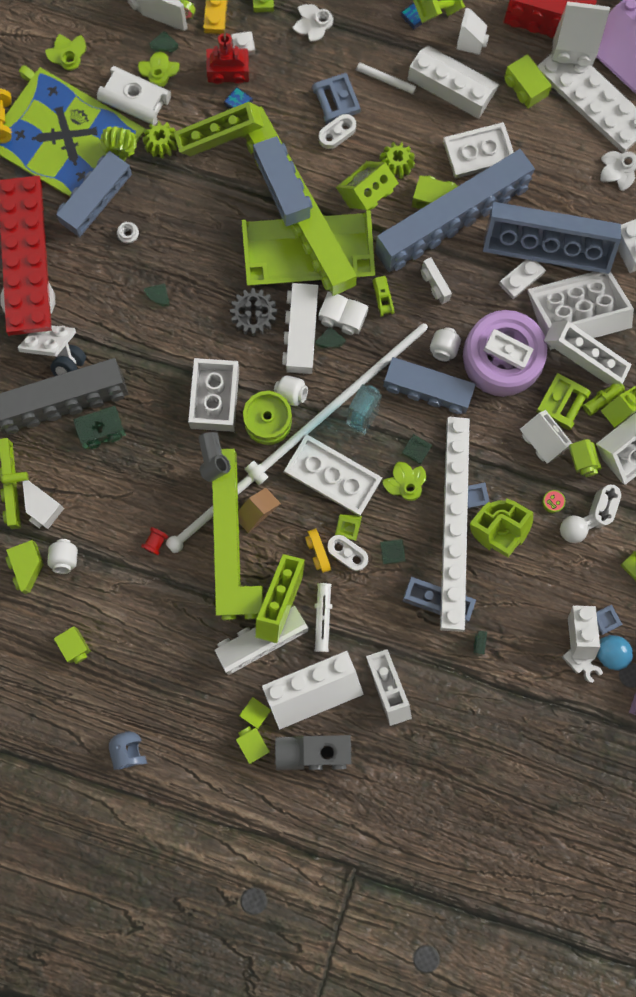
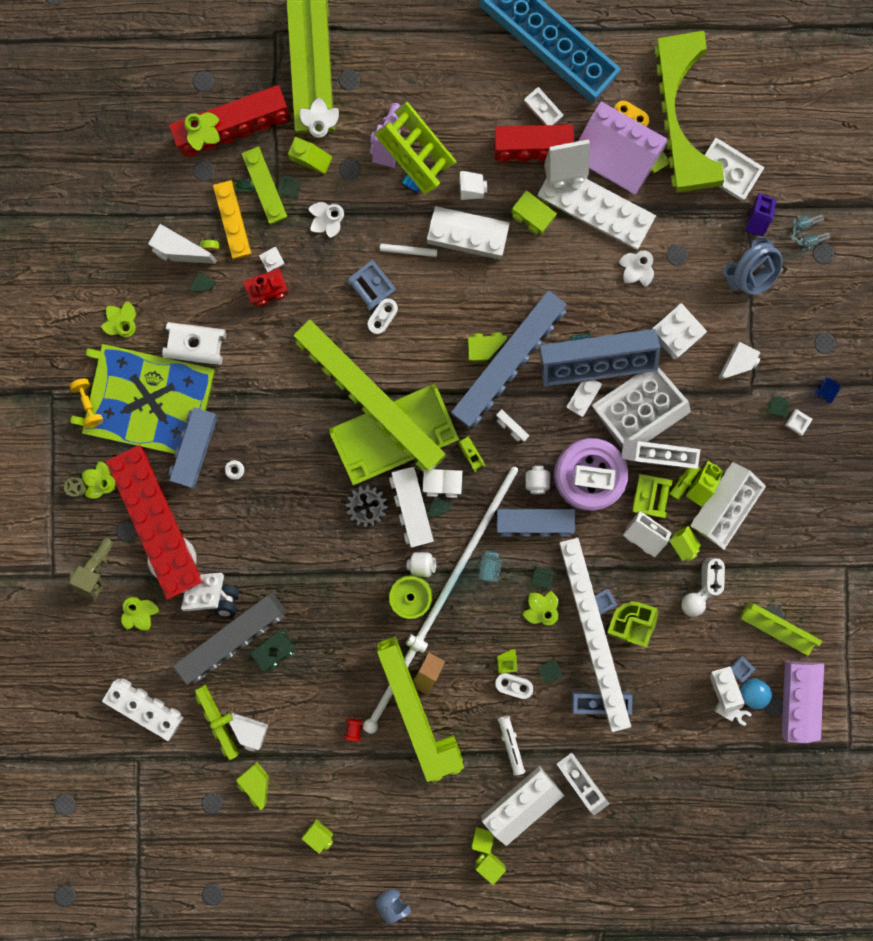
camera: 10 degrees left, 10 degrees up
white head [47,539,78,574] -> none
lime gear [100,126,137,157] -> none
lime plate [138,52,179,87] -> none
lime gear [142,121,177,159] -> none
clear green tile [144,283,170,306] -> none
lime brick [174,102,264,156] -> none
white brick [188,358,239,432] -> none
dark grey piece [198,432,231,482] -> none
white slope [215,606,308,675] -> none
tile [224,87,253,109] -> none
sand blue brick [253,136,312,226] -> none
lime brick [255,554,305,643] -> none
dark grey brick [275,735,351,770] -> none
white plate [284,434,382,516] -> none
yellow plate [305,528,331,573] -> none
lime piece [336,161,399,210] -> none
lime gear [380,142,415,179] -> none
white plate [443,122,514,179] -> none
clear green tile [473,631,487,656] -> none
tile [542,490,566,513] -> none

